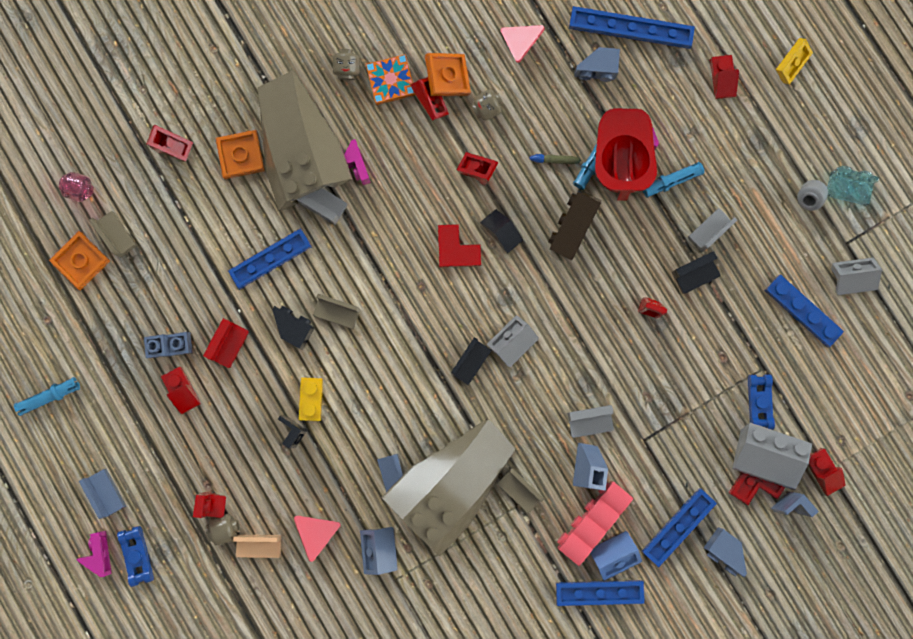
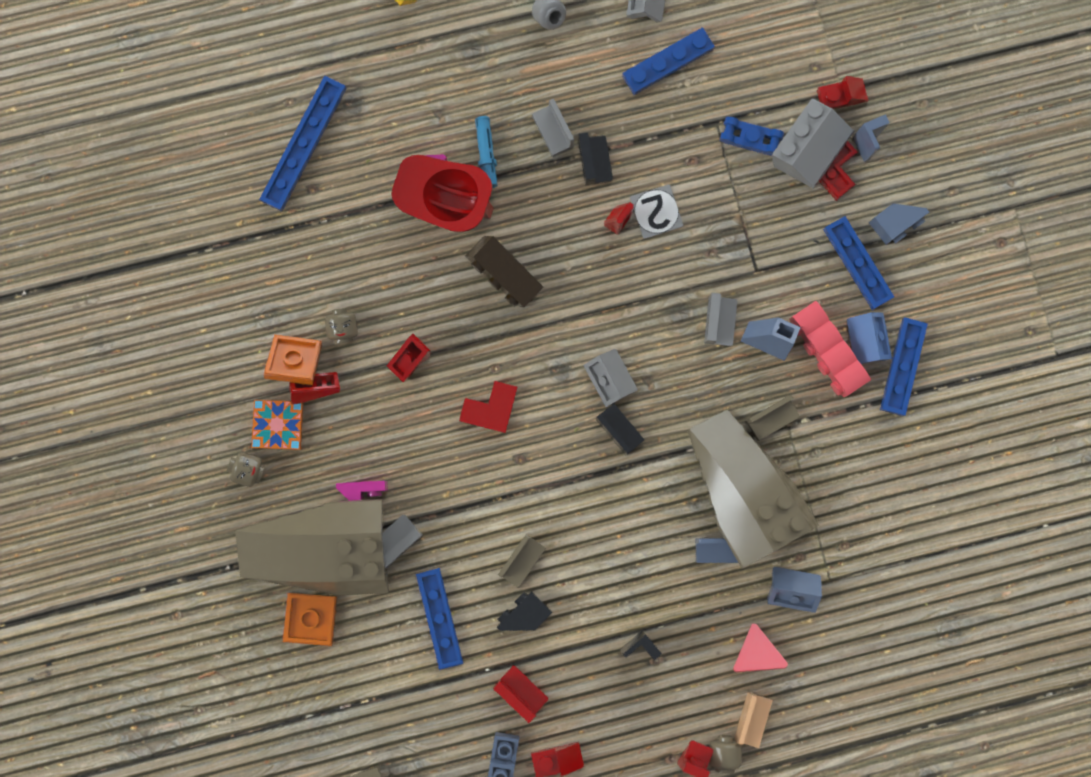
camera: 75 degrees left, 0 degrees up
slope [146,125,193,162] -> none
yellow plate [298,377,323,421] -> none
black slope [480,209,523,254] -> none
piece [500,25,545,63] -> none
olive piece [529,154,581,164] -> none
dark azure pin [573,144,597,190] -> none
sand blue slope [574,47,620,82] -> none
red slope [710,55,739,99] -> none
none -> sticker [630,185,683,239]

